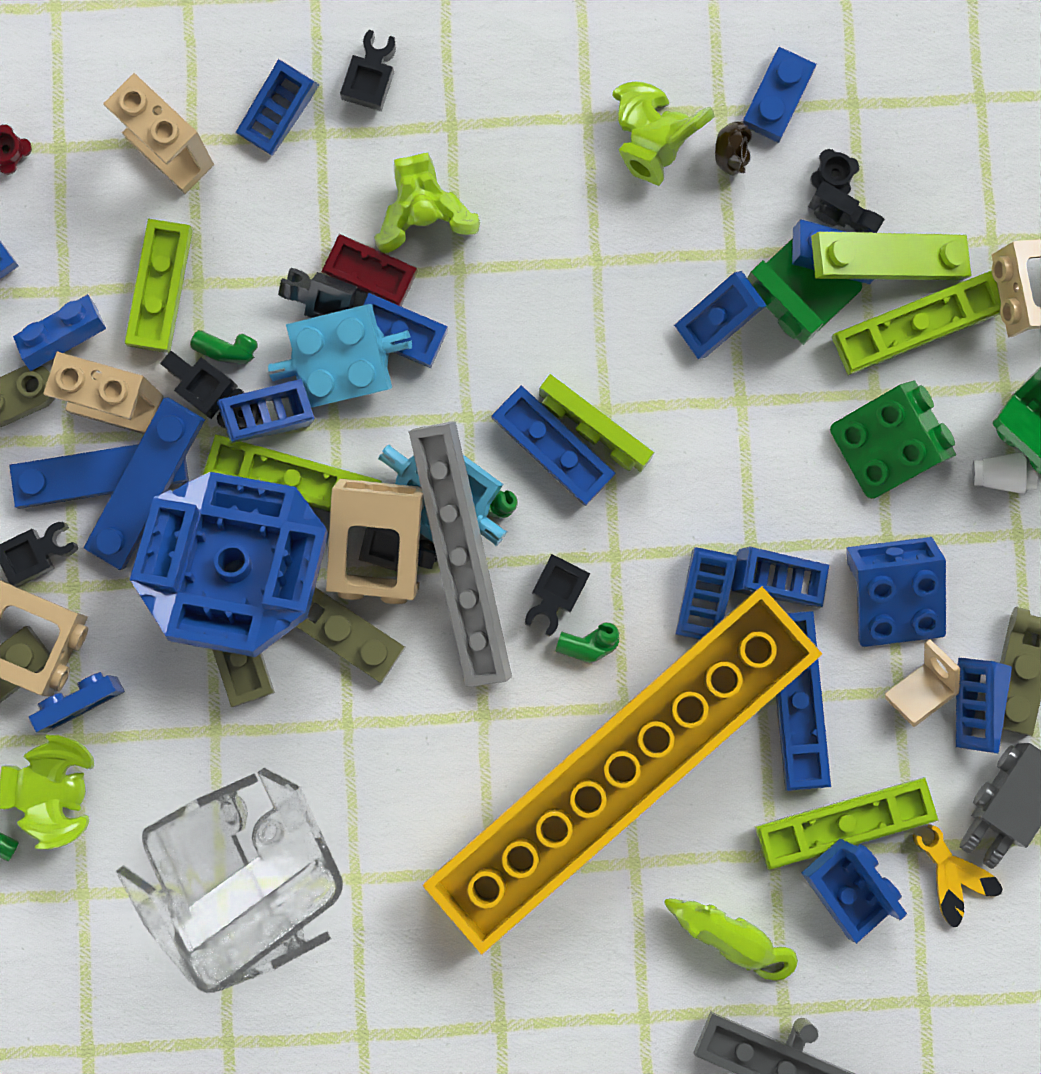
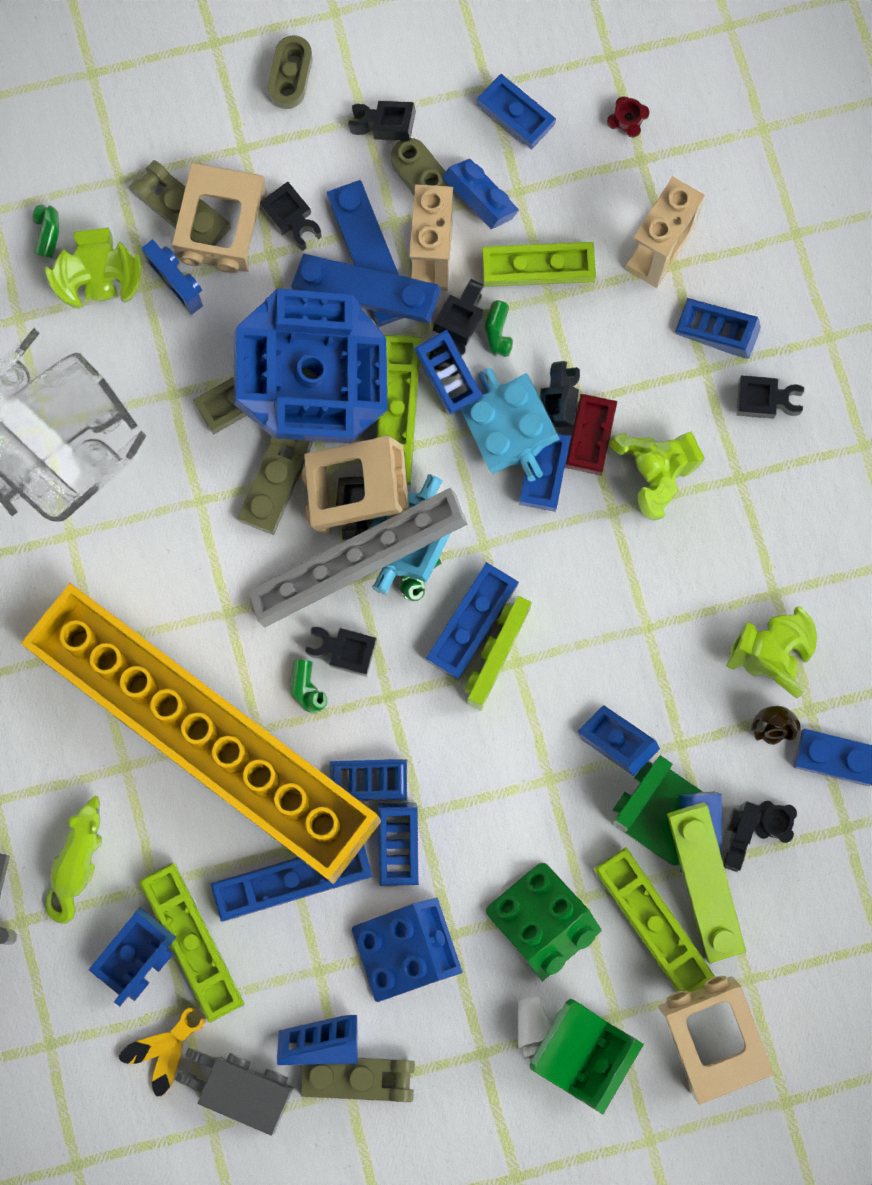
camera: 80 degrees right, 5 degrees down
tan bracket [885,639,960,727] -> none

